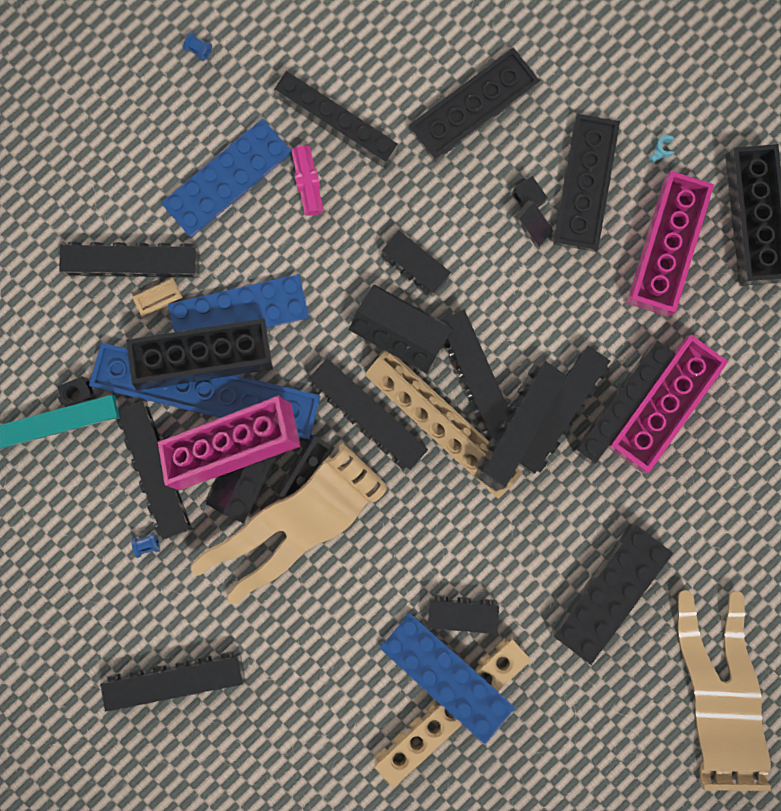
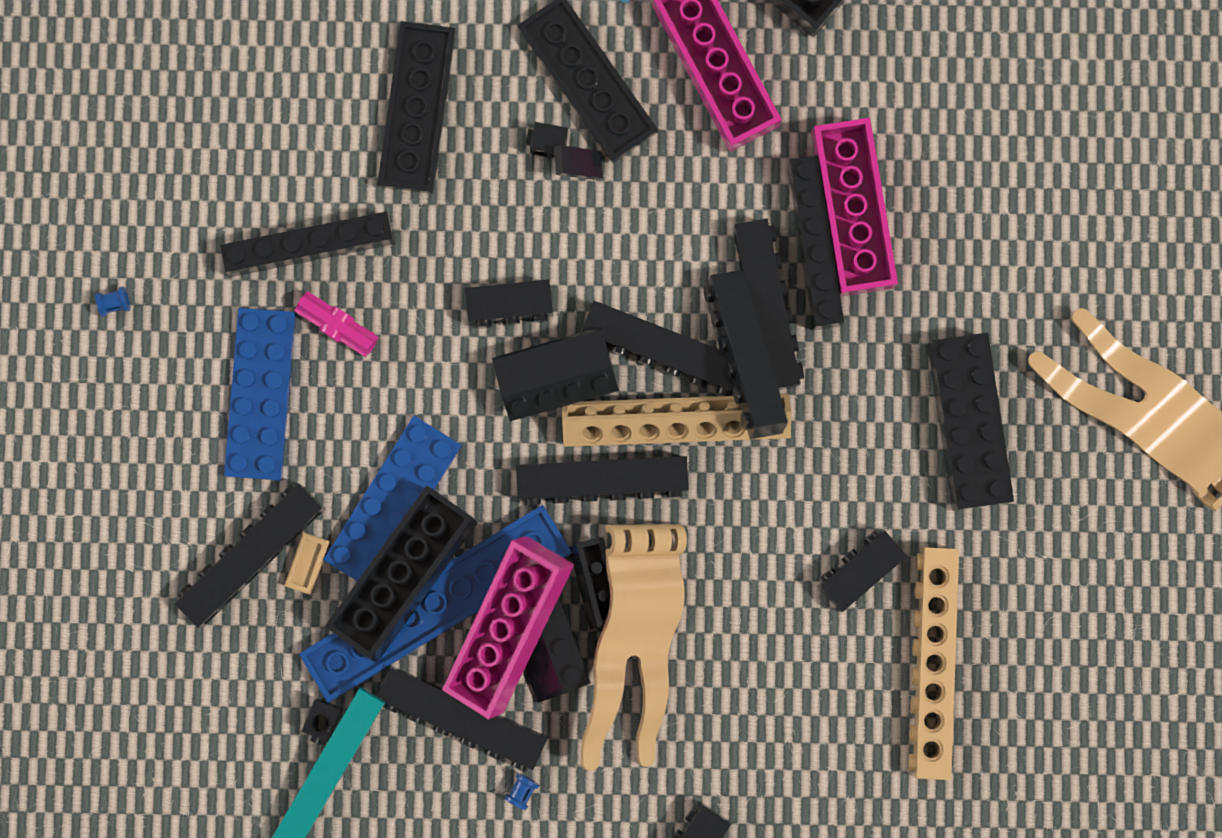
camera: 45 degrees left, 0 degrees up
blue plate [380,613,516,745] -> none

